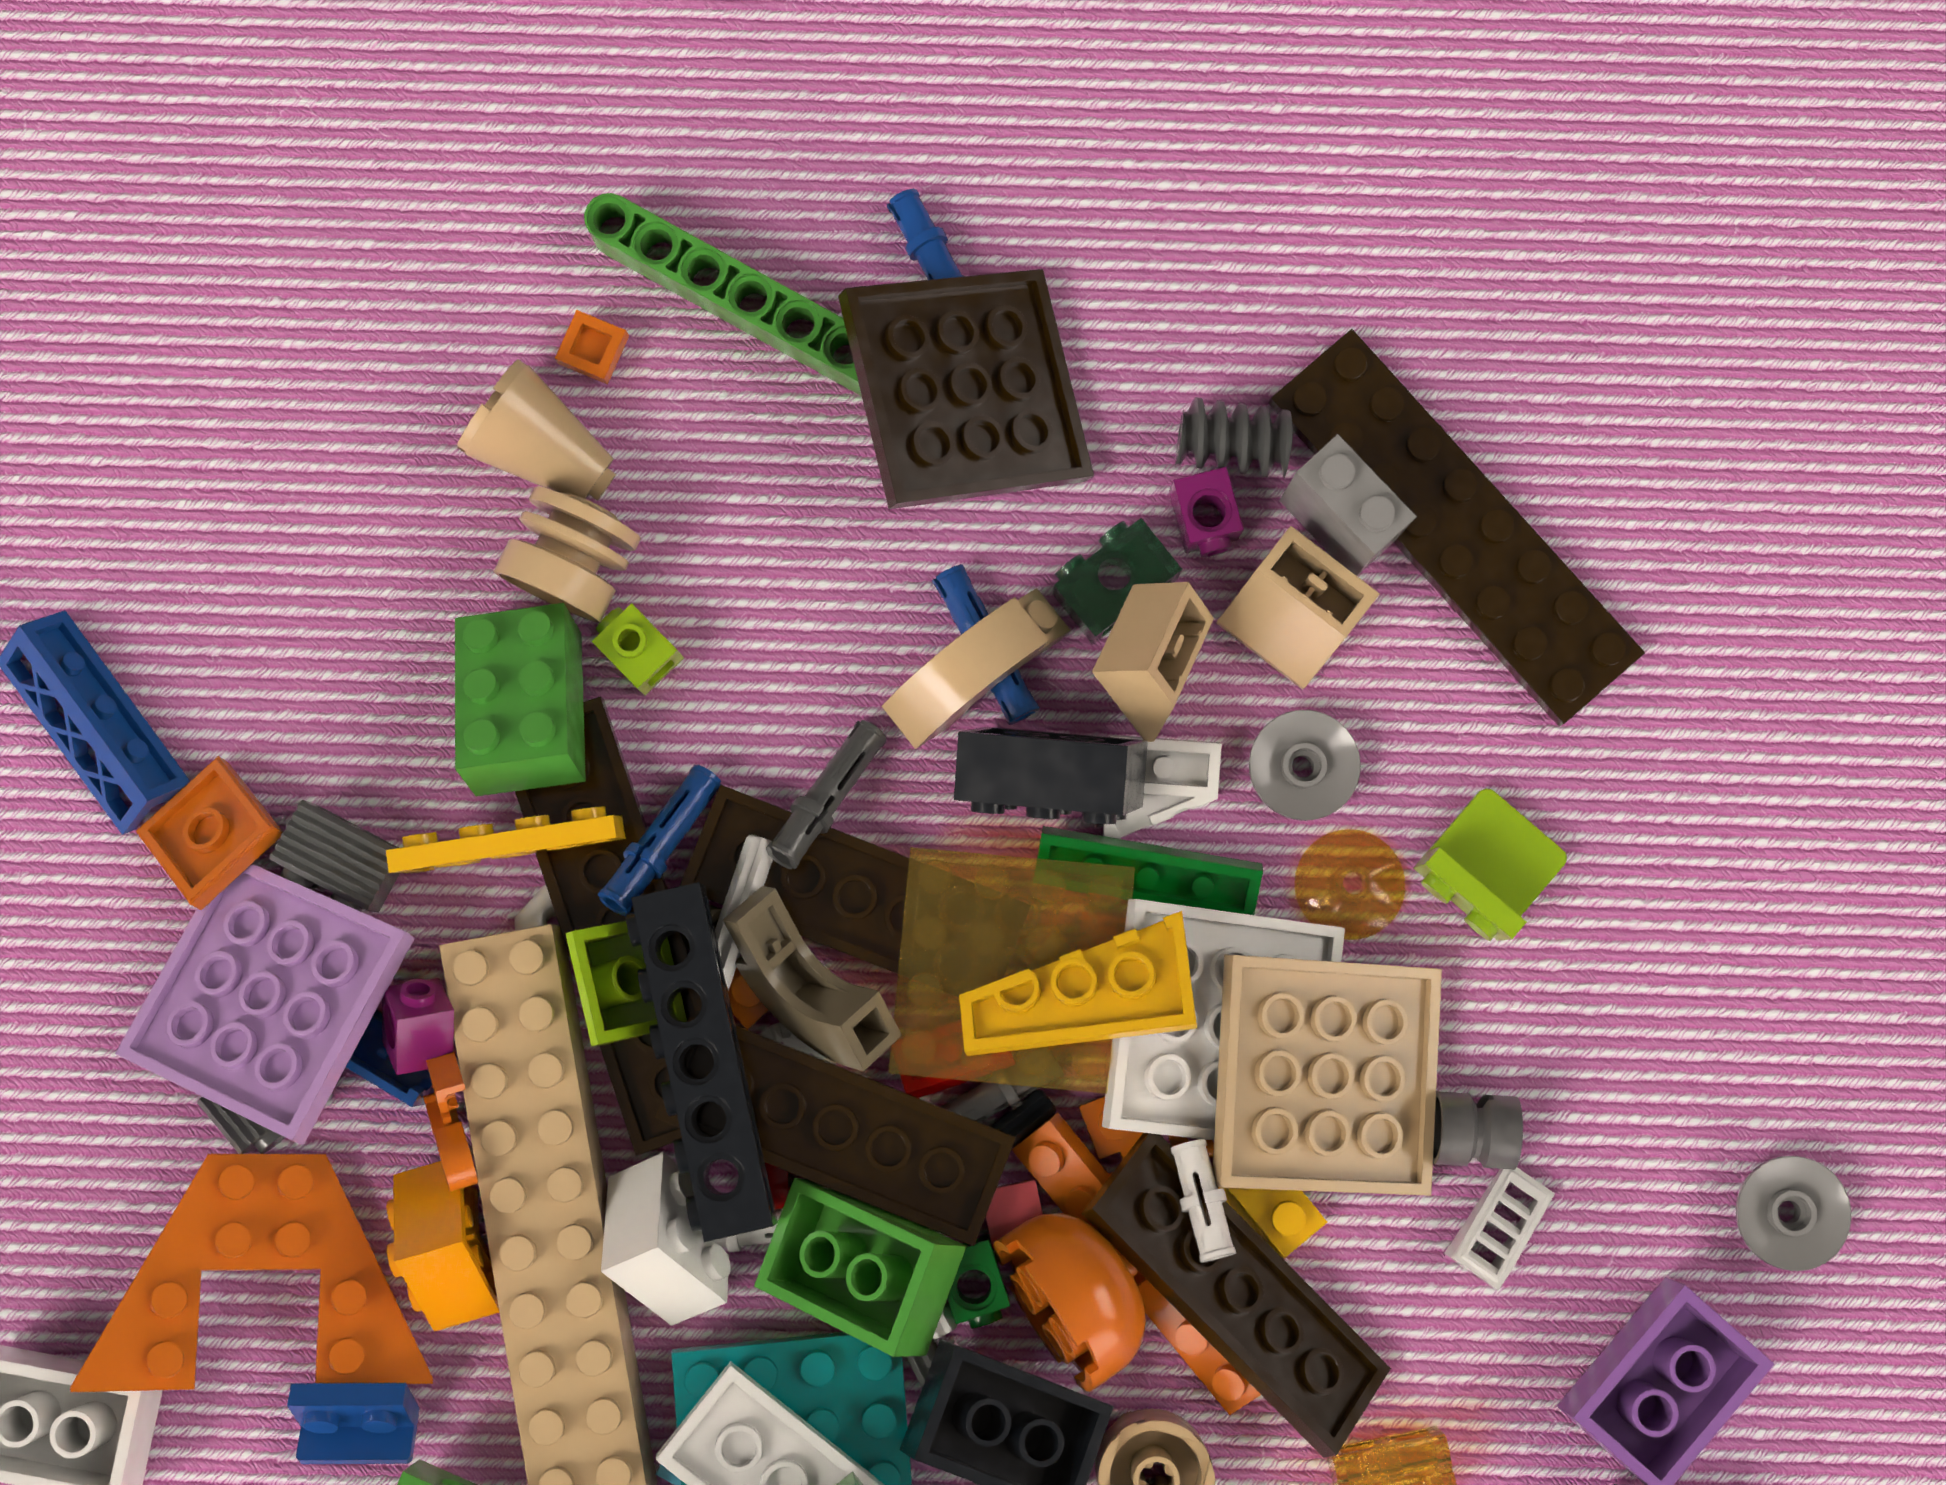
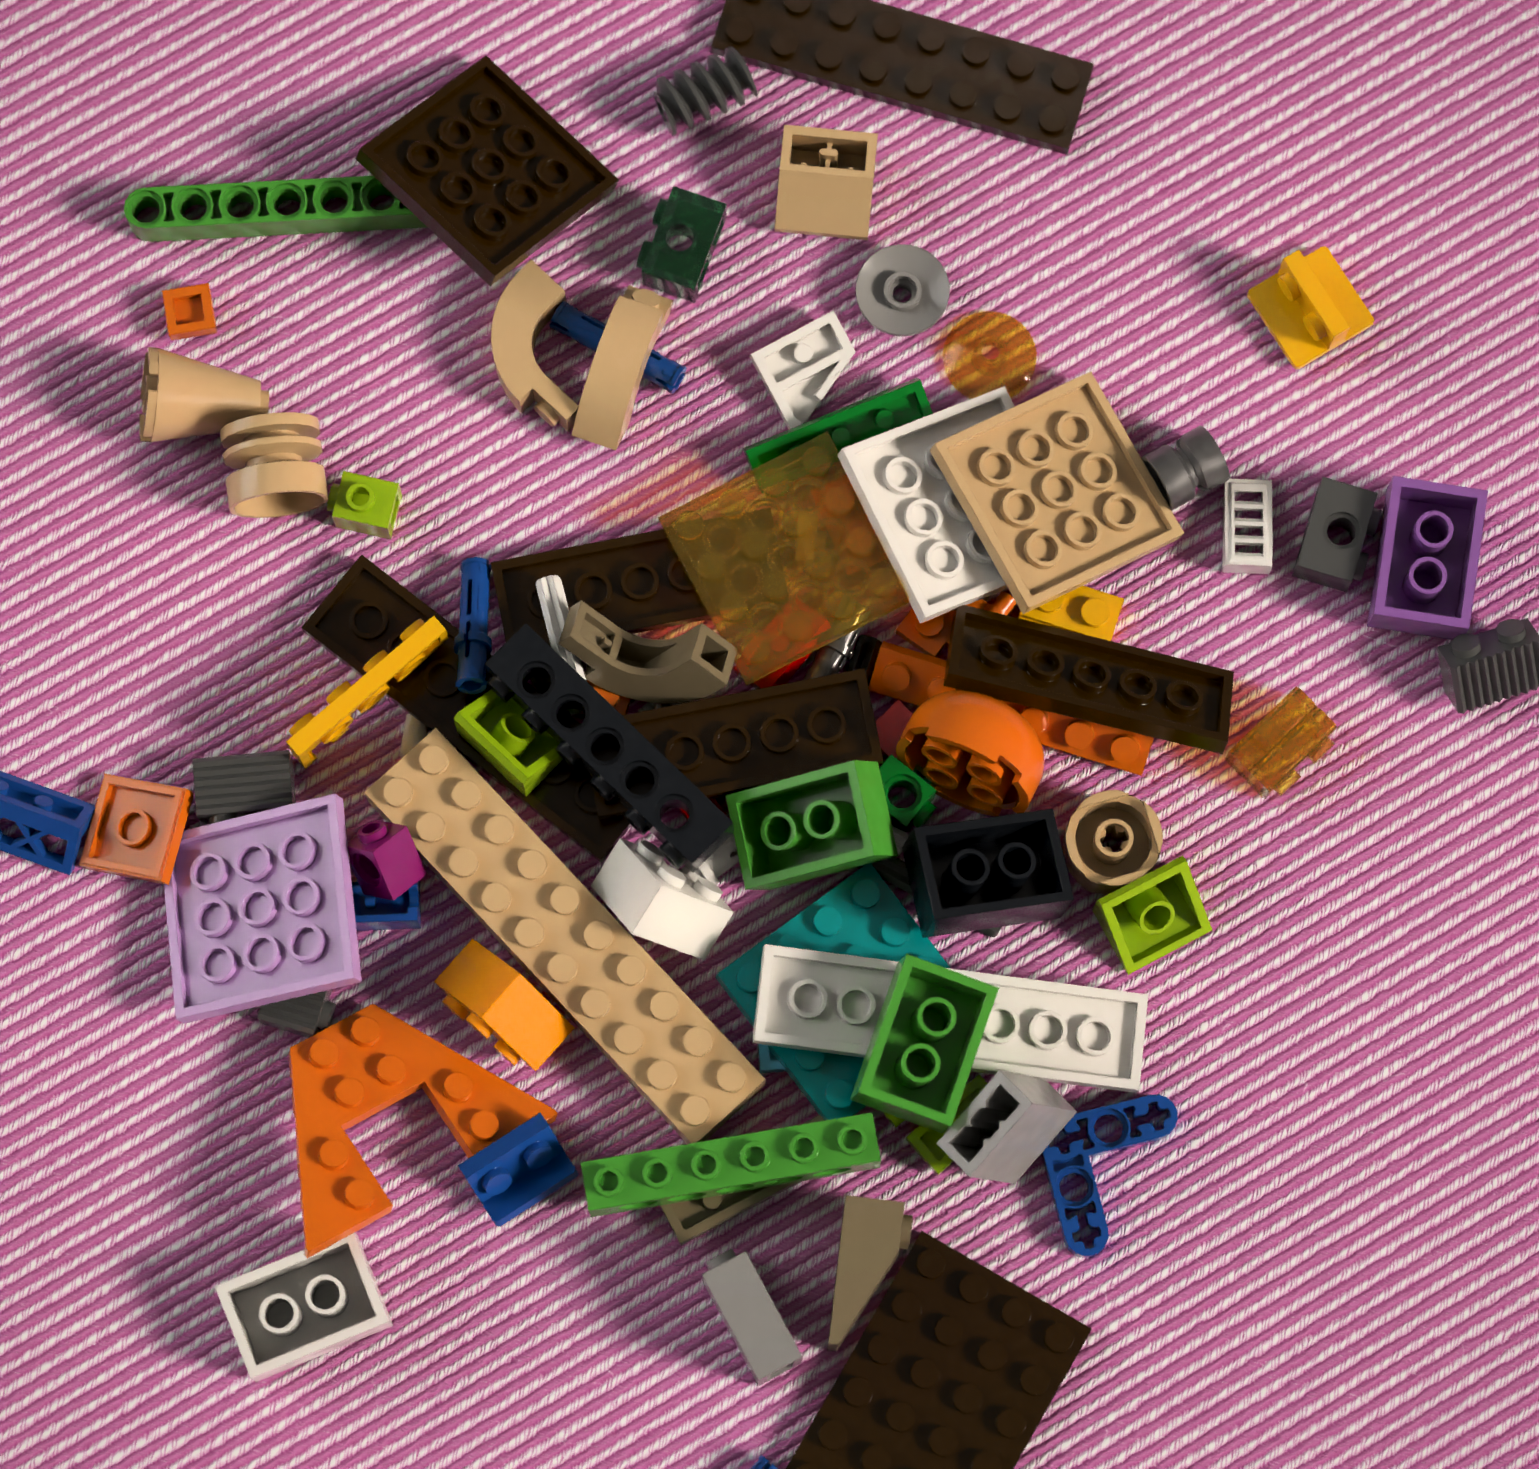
camera: 35 degrees left, 5 degrees down
orange piece [423,1052,478,1192] -> none
bright green brick [455,603,586,796] -> none
dark grey pin [766,720,887,869] -> none
blue pin [887,188,964,280] -> none
black brick [954,727,1148,824] -> none
yellow wing [959,911,1197,1056] -> none
tan slope [1092,582,1214,742] -> none
magenta brick [1169,466,1244,557] -> none
white pin [1170,1139,1236,1262] -> none
light grey brick [1279,434,1417,576] -> none
lime bracket [1413,789,1567,941] -> none
light grey dish [1736,1156,1851,1271] -> none
none -> tan arch [491,259,579,432]
none -> yellow bracket [1247,246,1374,370]
none -> dark grey brick [1292,477,1382,592]

